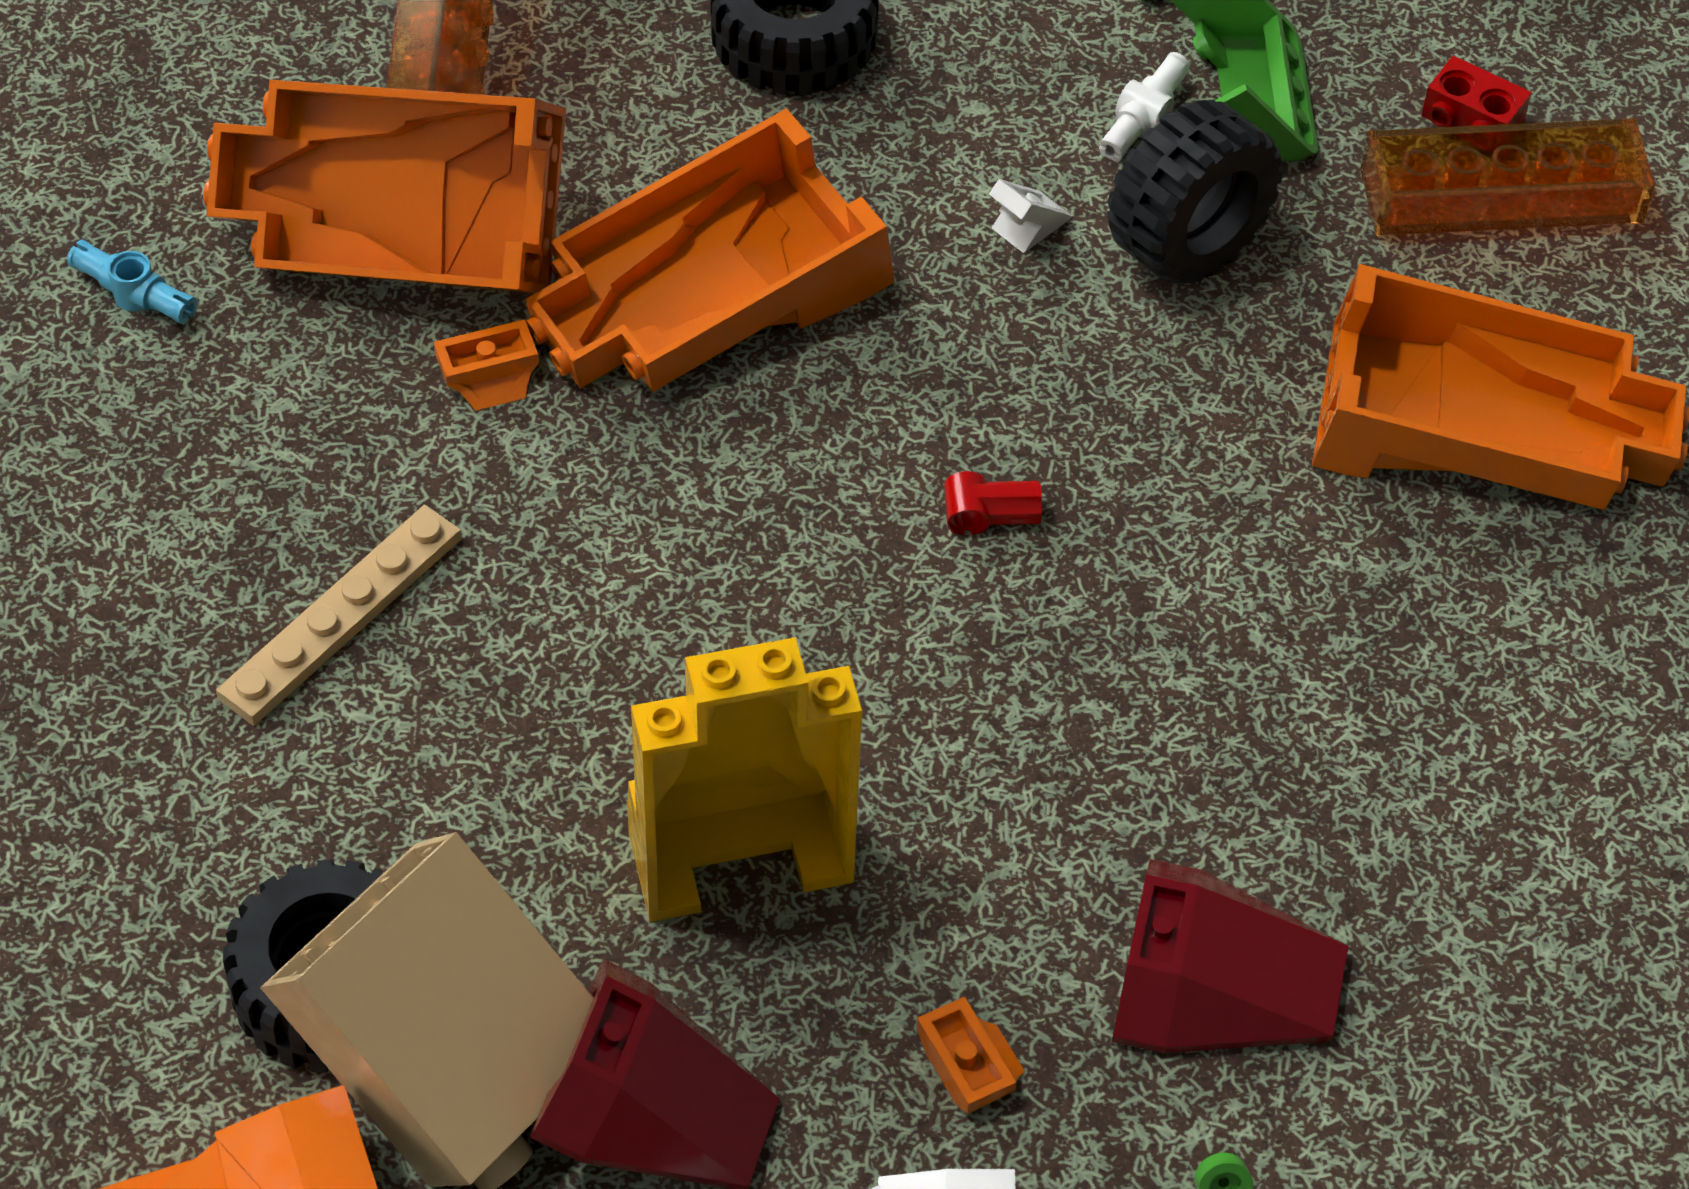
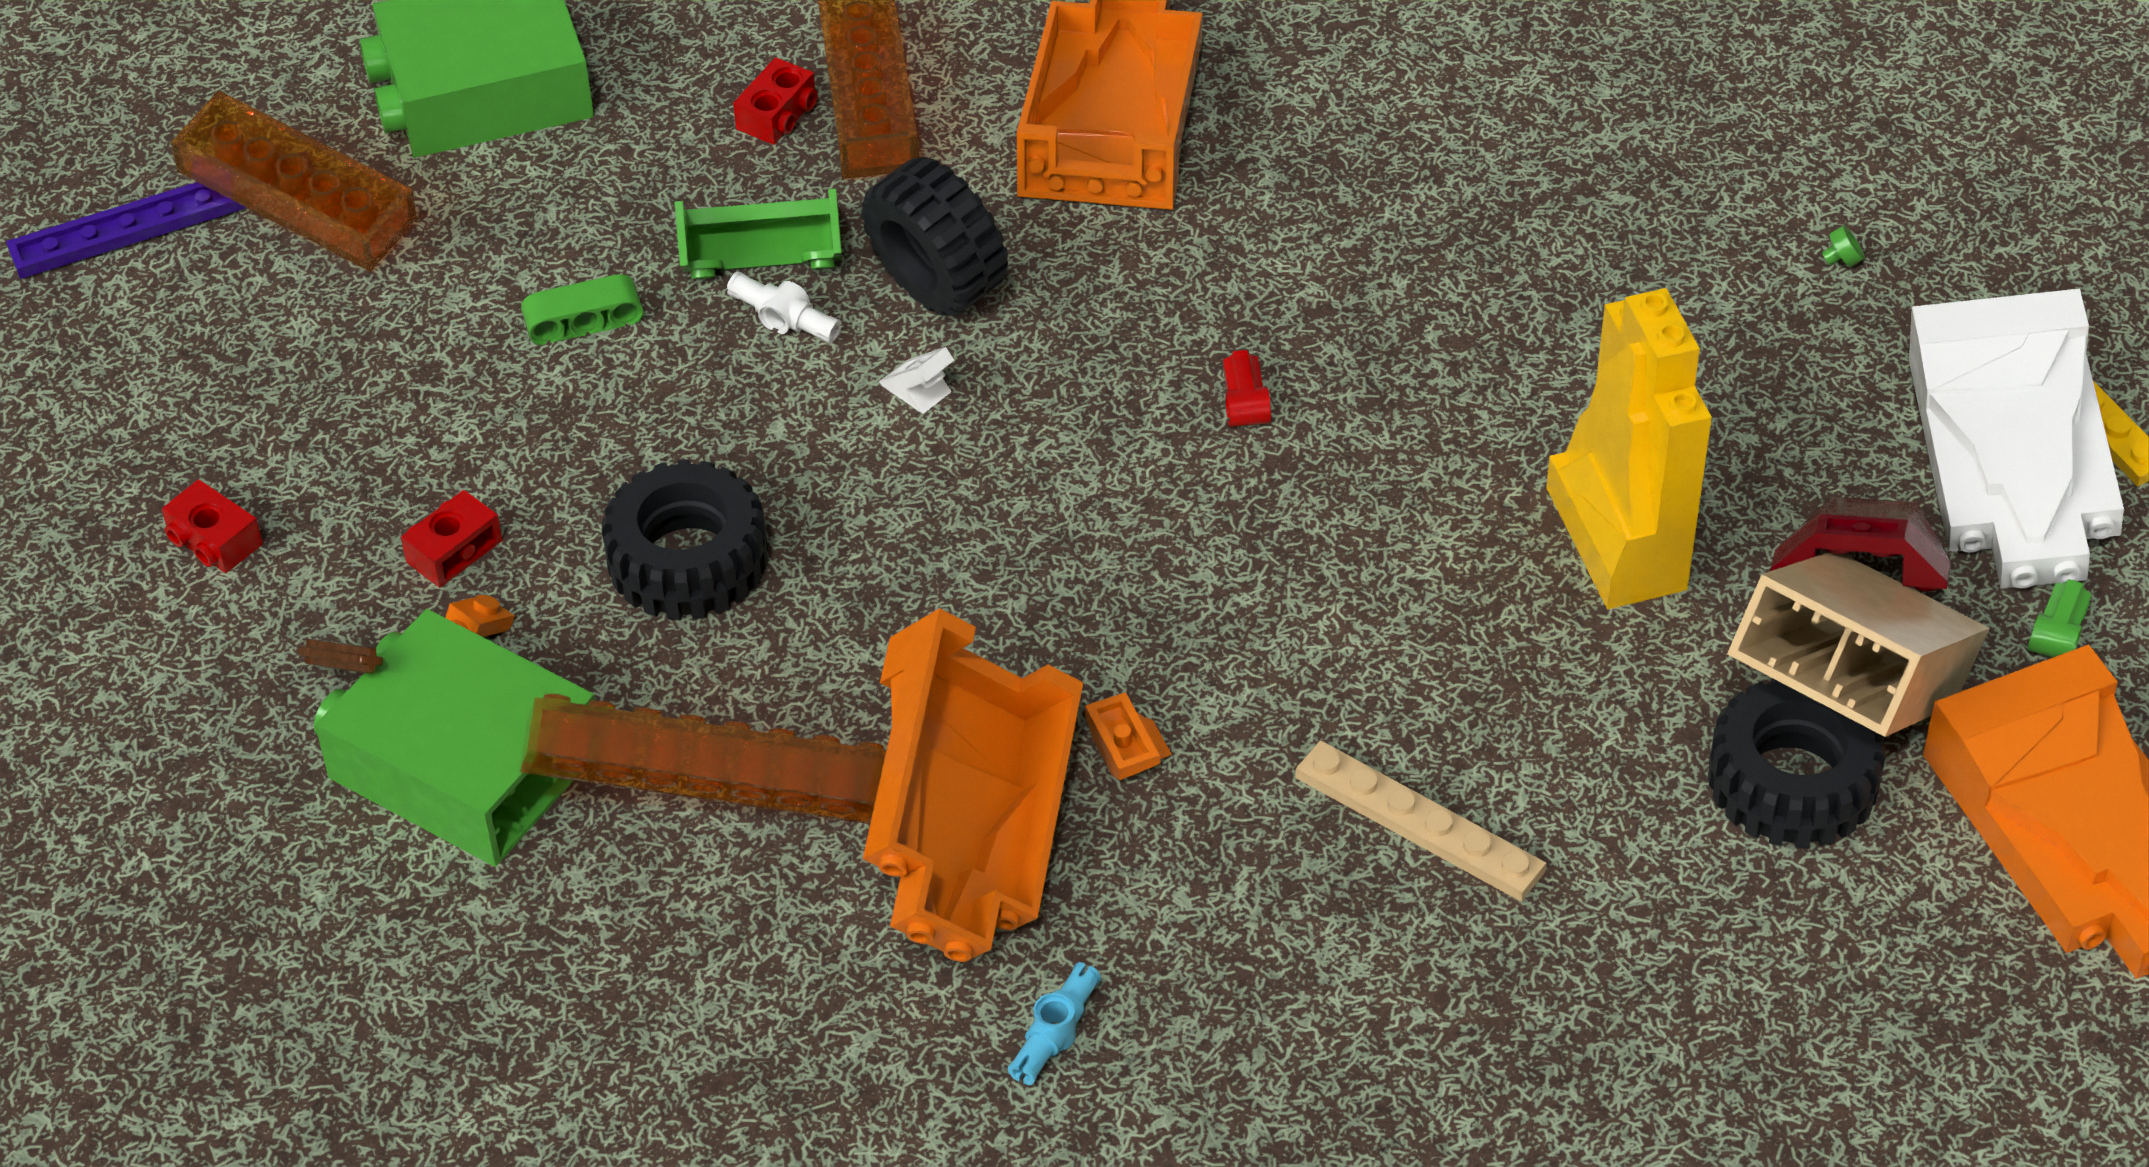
camera: 90 degrees left, 5 degrees down
orange panel [525,108,895,392] -> none
orange slope [916,996,1025,1114] -> none
dark red wedge [1112,859,1349,1053] -> none

